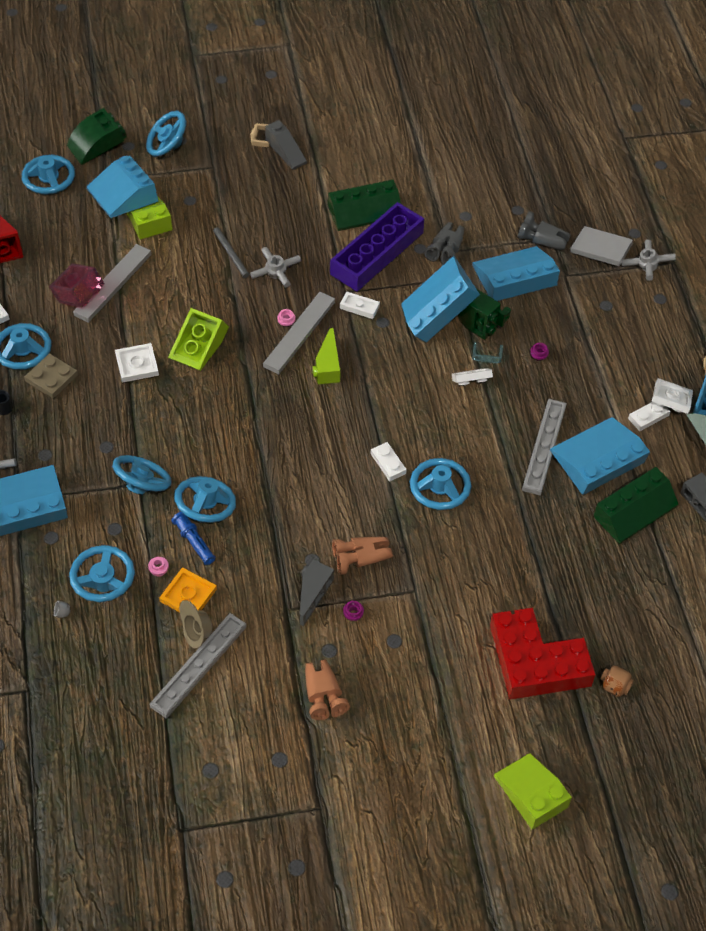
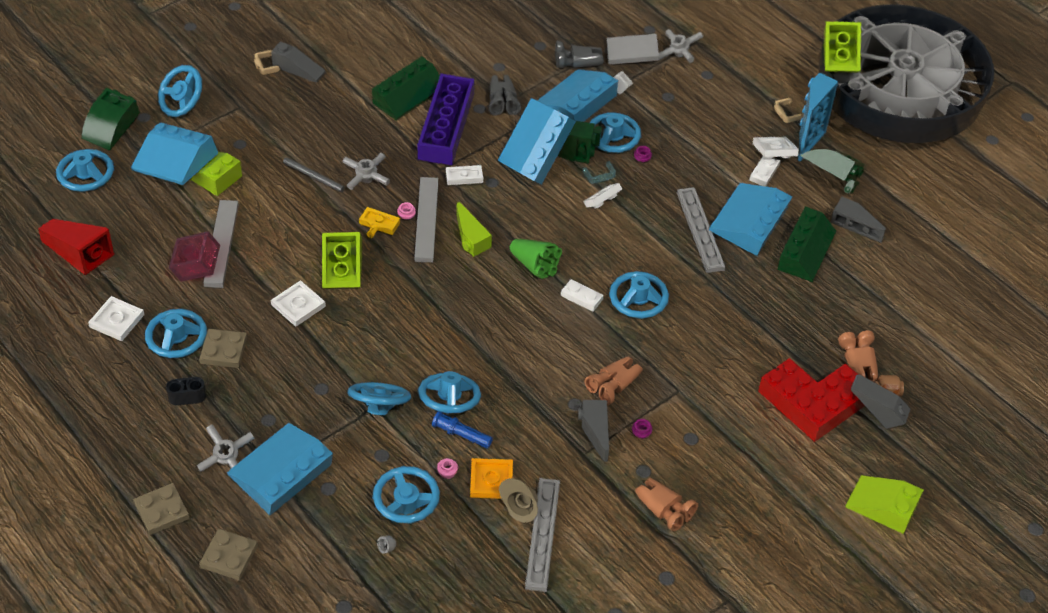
camera: 30 degrees left, 5 degrees down
none -> yellow plate [359,207,400,238]
none -> bright green cone [510,239,562,279]
none -> dark azure piece [590,112,641,153]
none -> white slope [614,71,633,94]
none -> nougat piece [838,330,878,382]
none -> dark grey slope [851,374,910,429]

